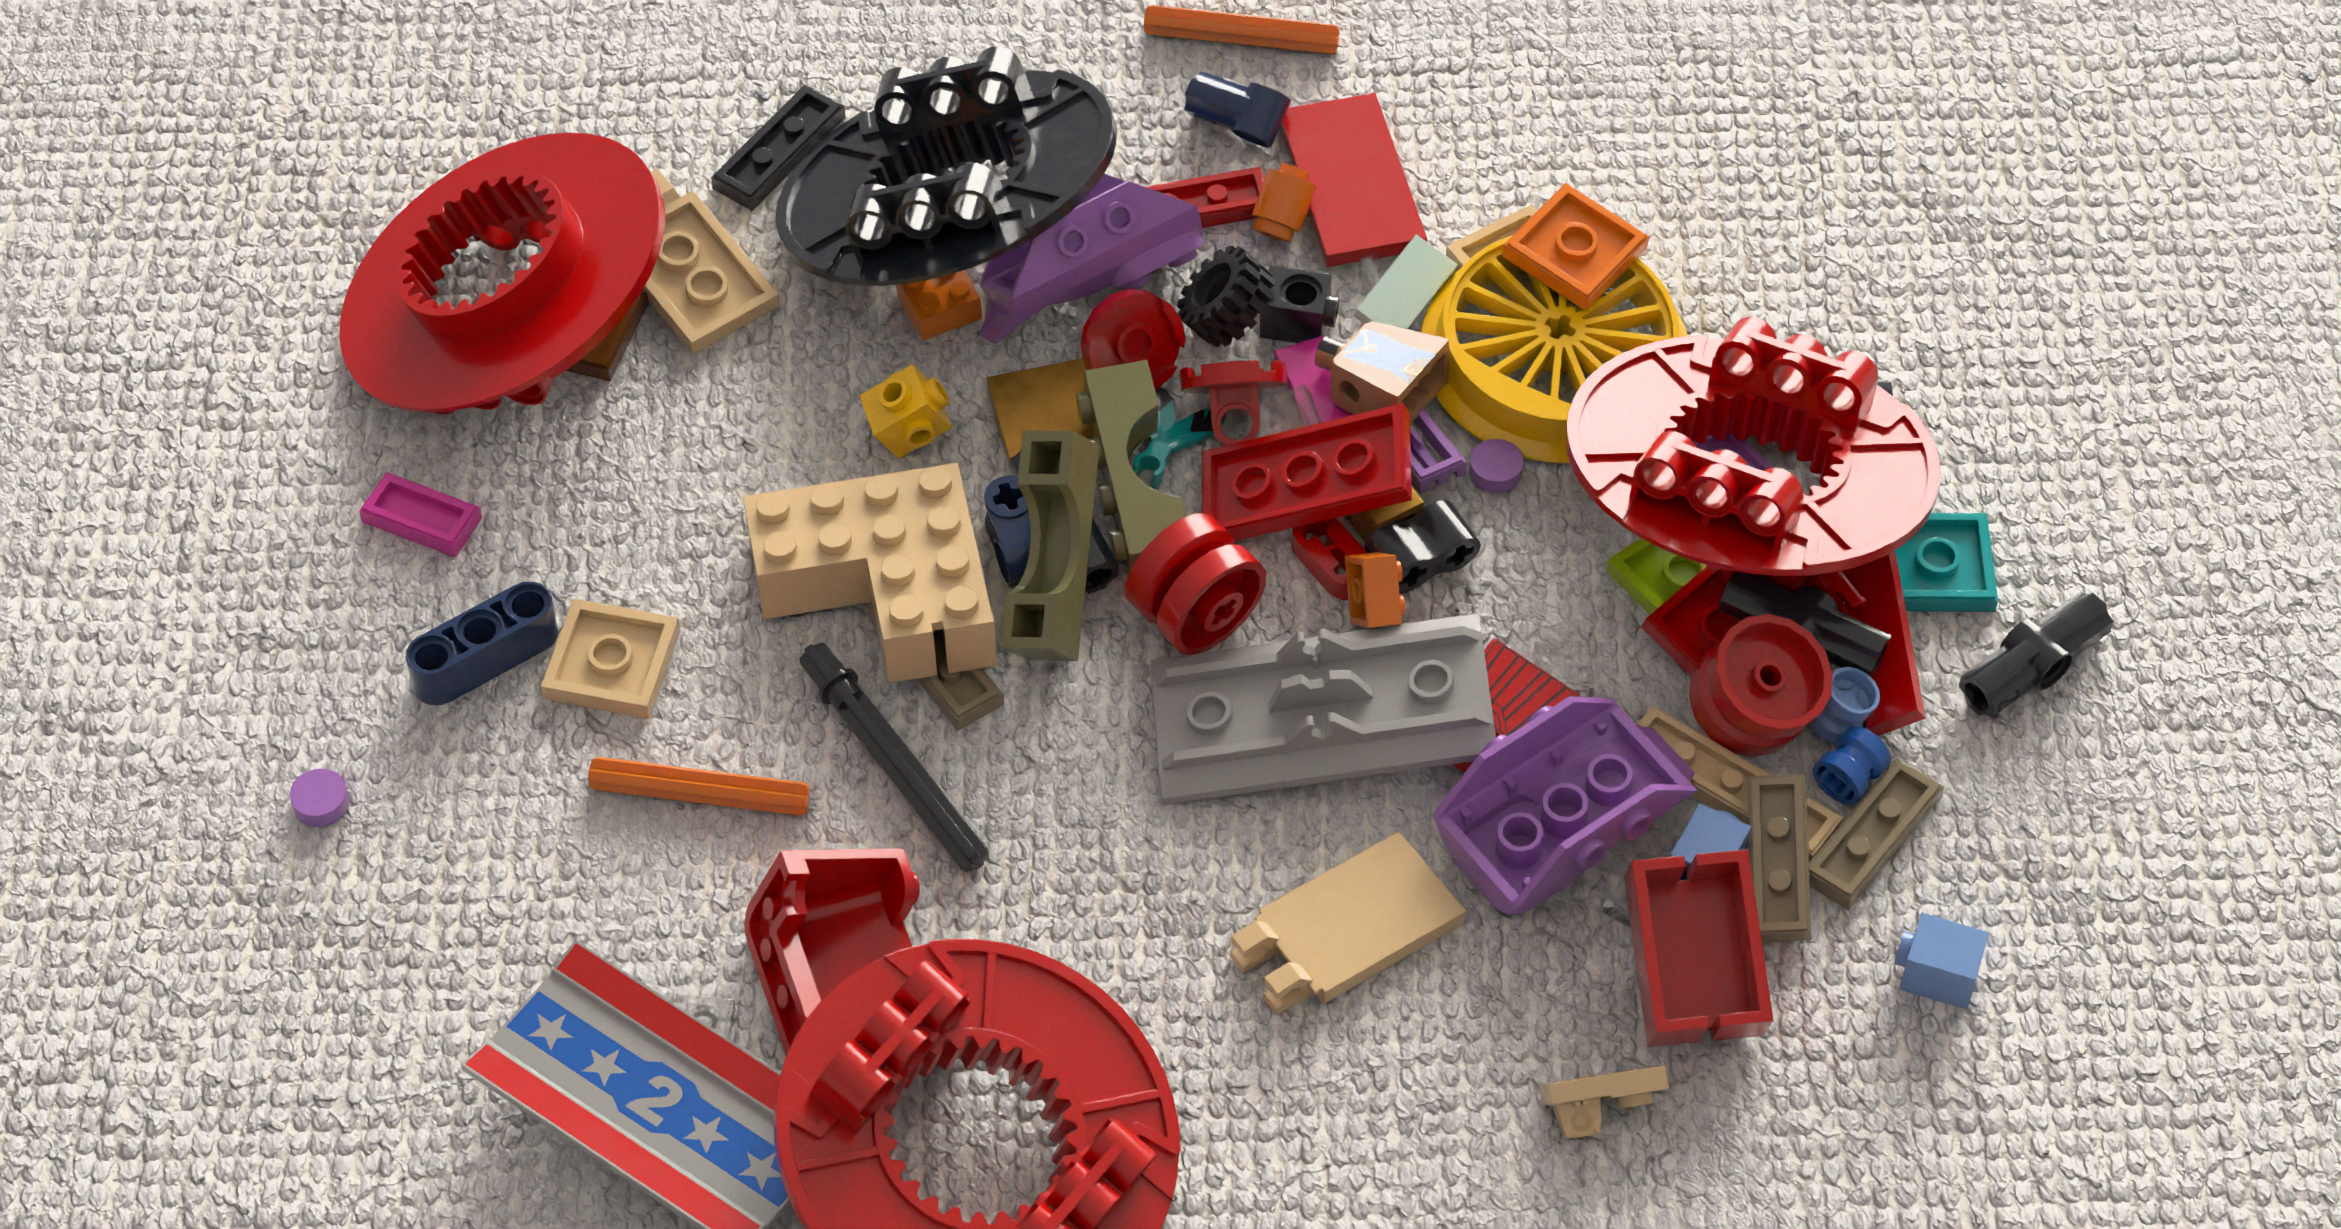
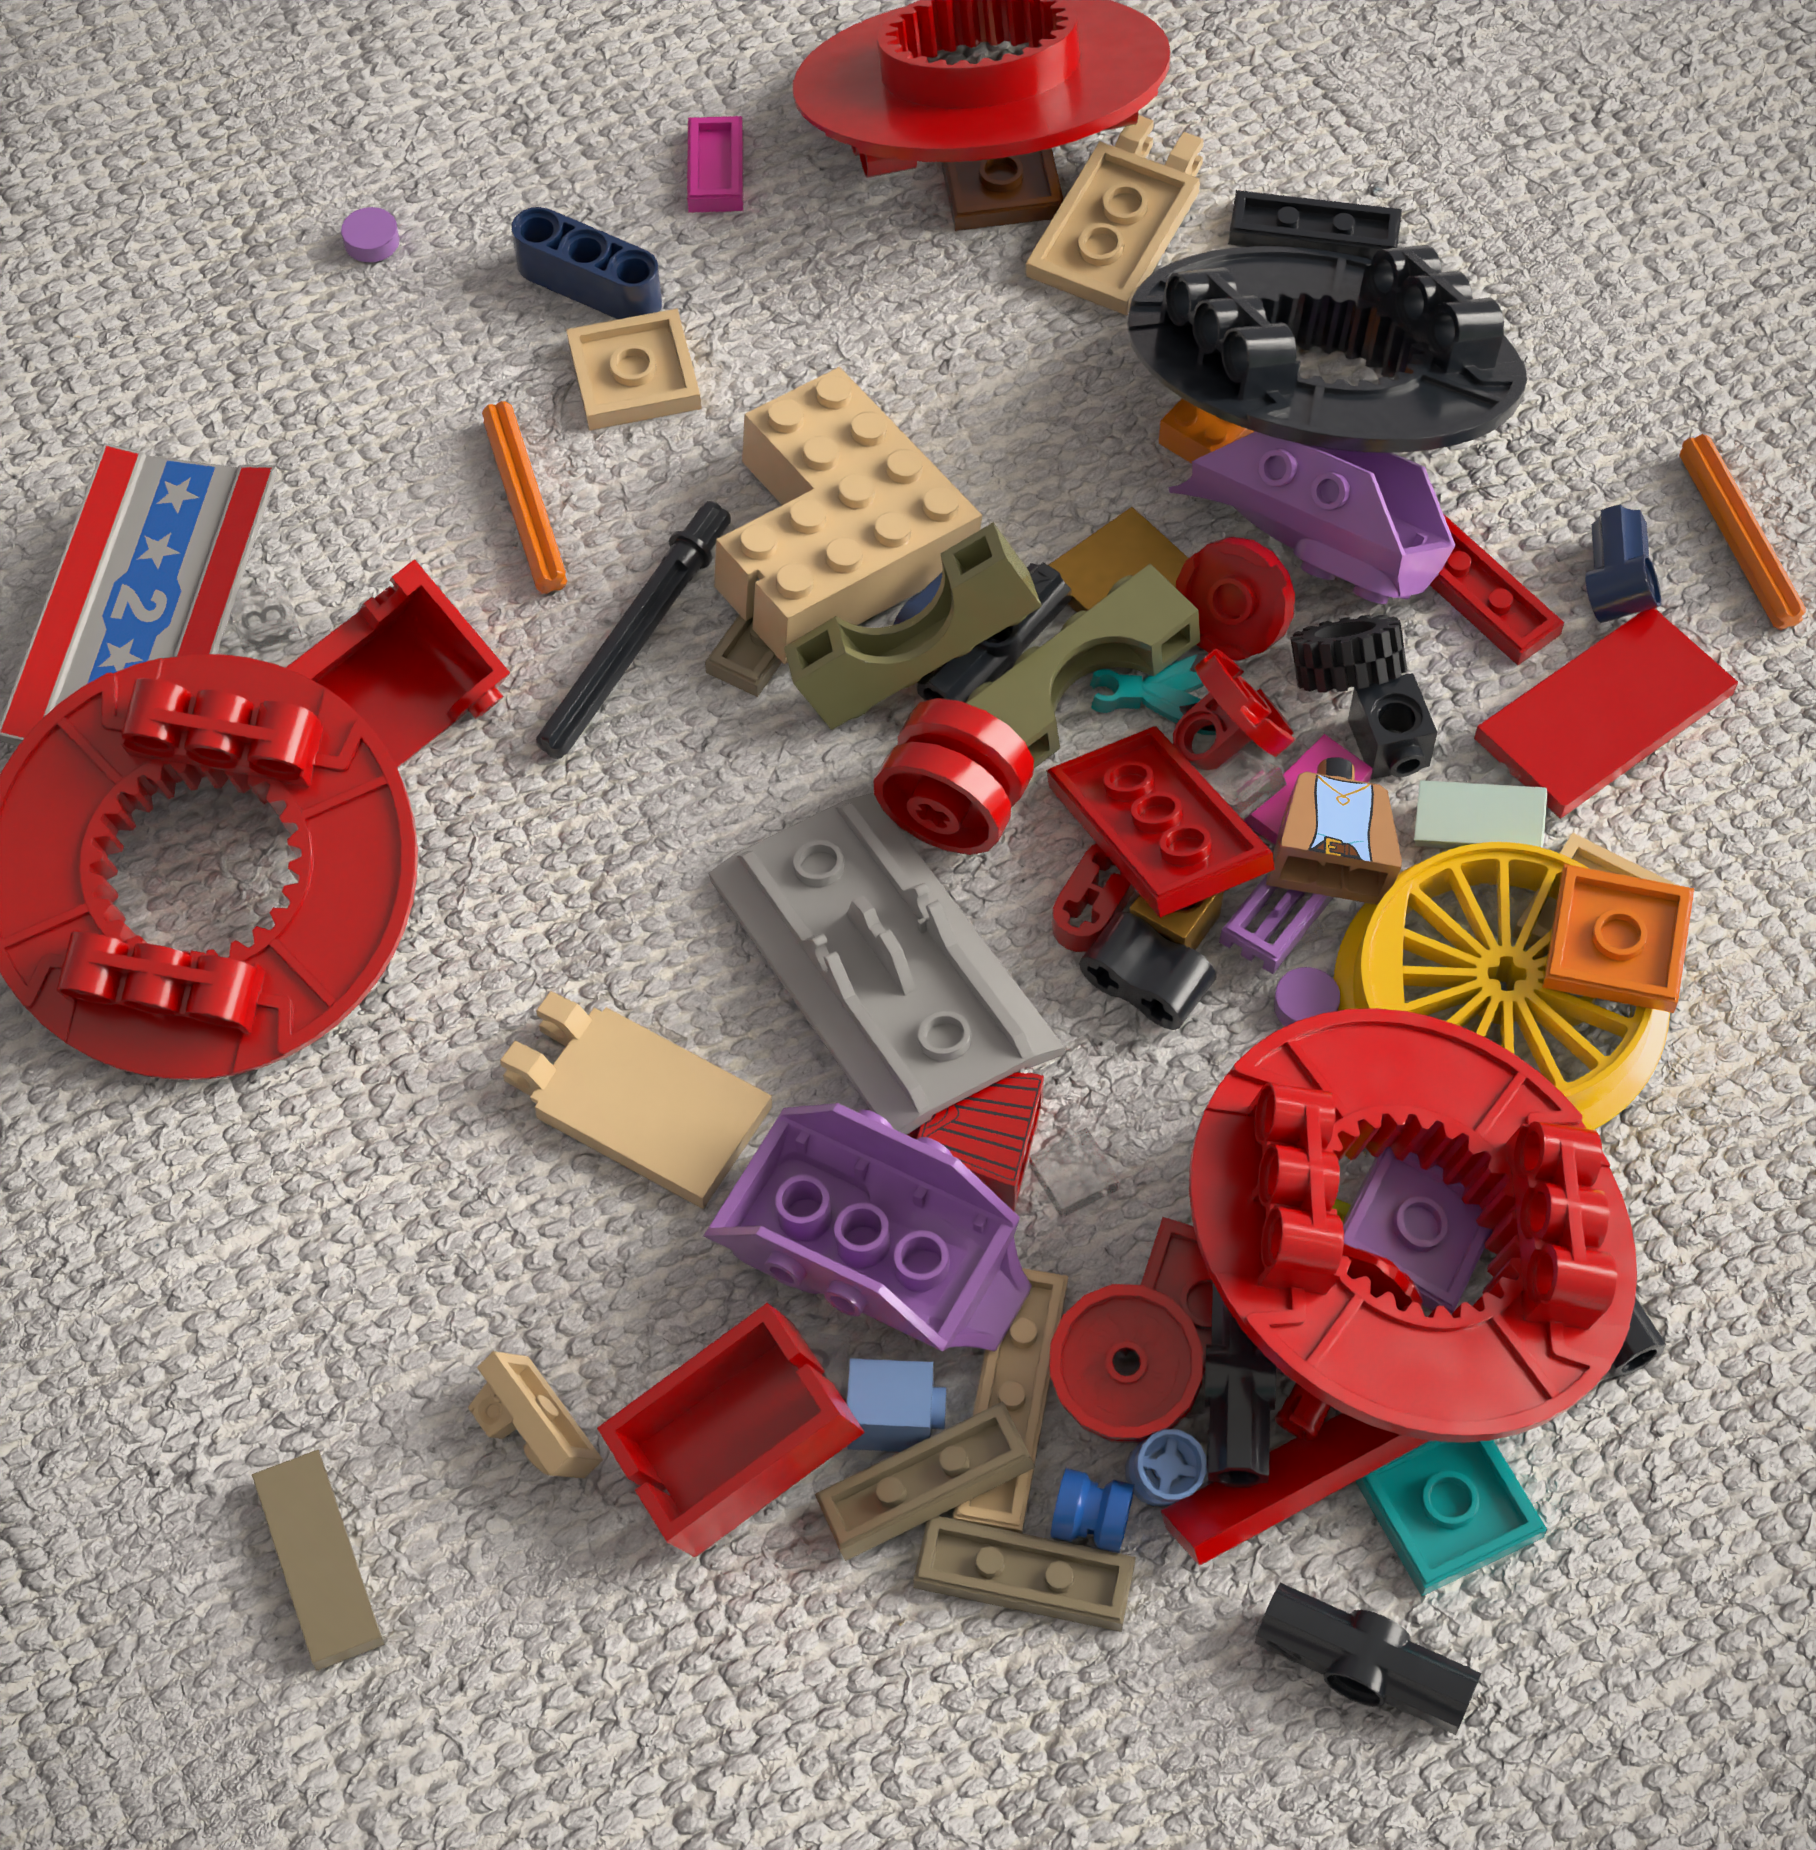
camera: 65 degrees right, 5 degrees up
yellow brick [859,364,953,459] -> none
orange brick [1252,163,1317,243] -> none
orange piece [1345,552,1405,628] -> none
medium blue brick [1894,912,1990,1009] -> none

